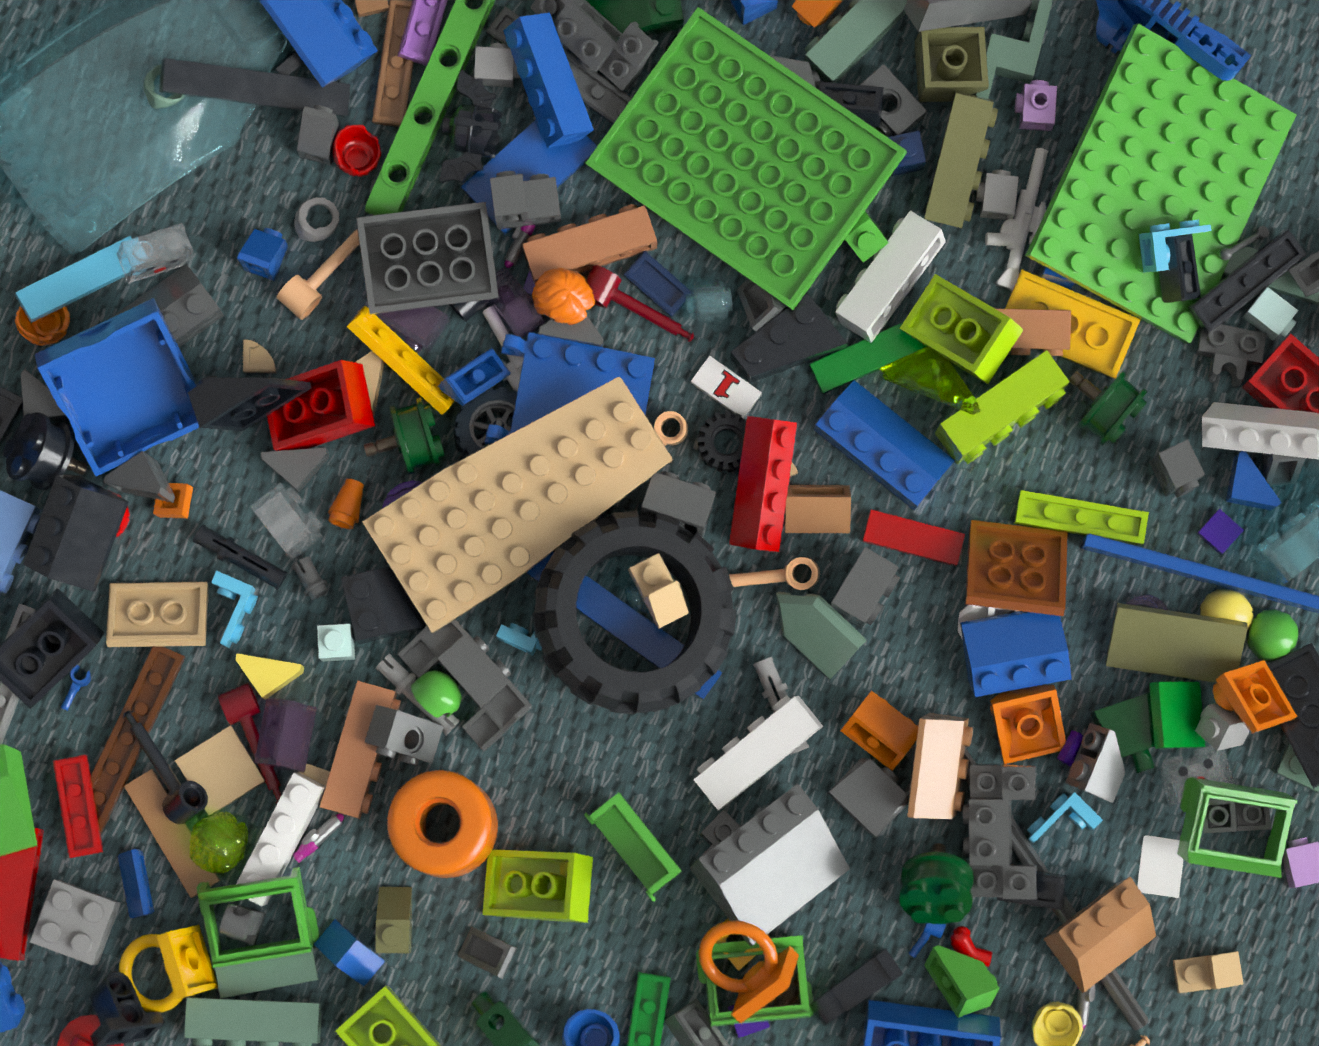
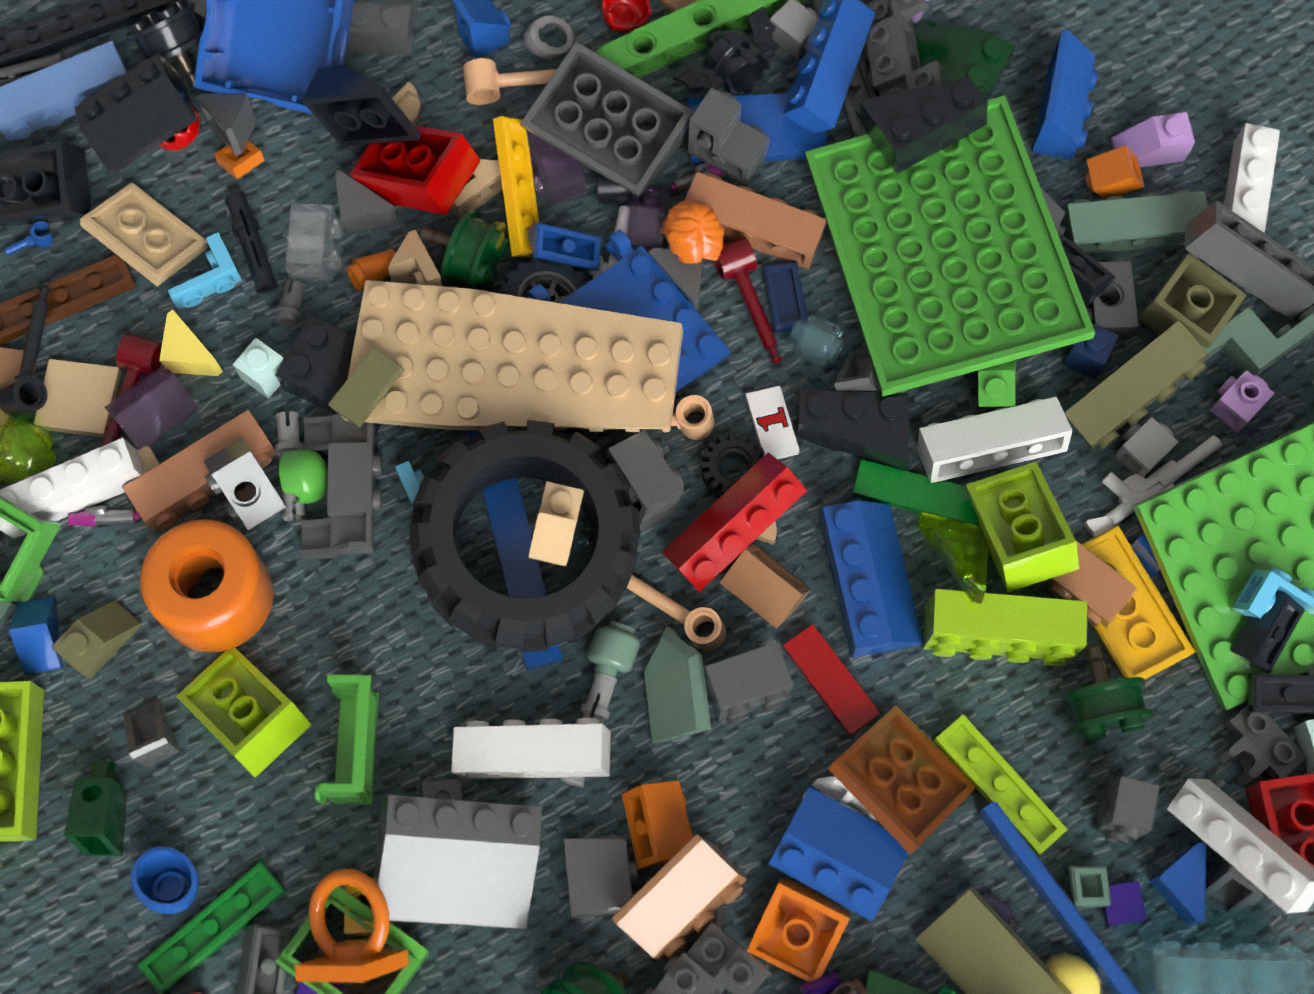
camera: 40 degrees right, 10 degrees down
none -> olive tile [328,347,404,428]
none -> tan slope [388,230,442,286]
none -> sand green head [586,620,641,678]
none -> black wedge [860,77,988,174]
none -> sand green slope [1068,866,1111,910]

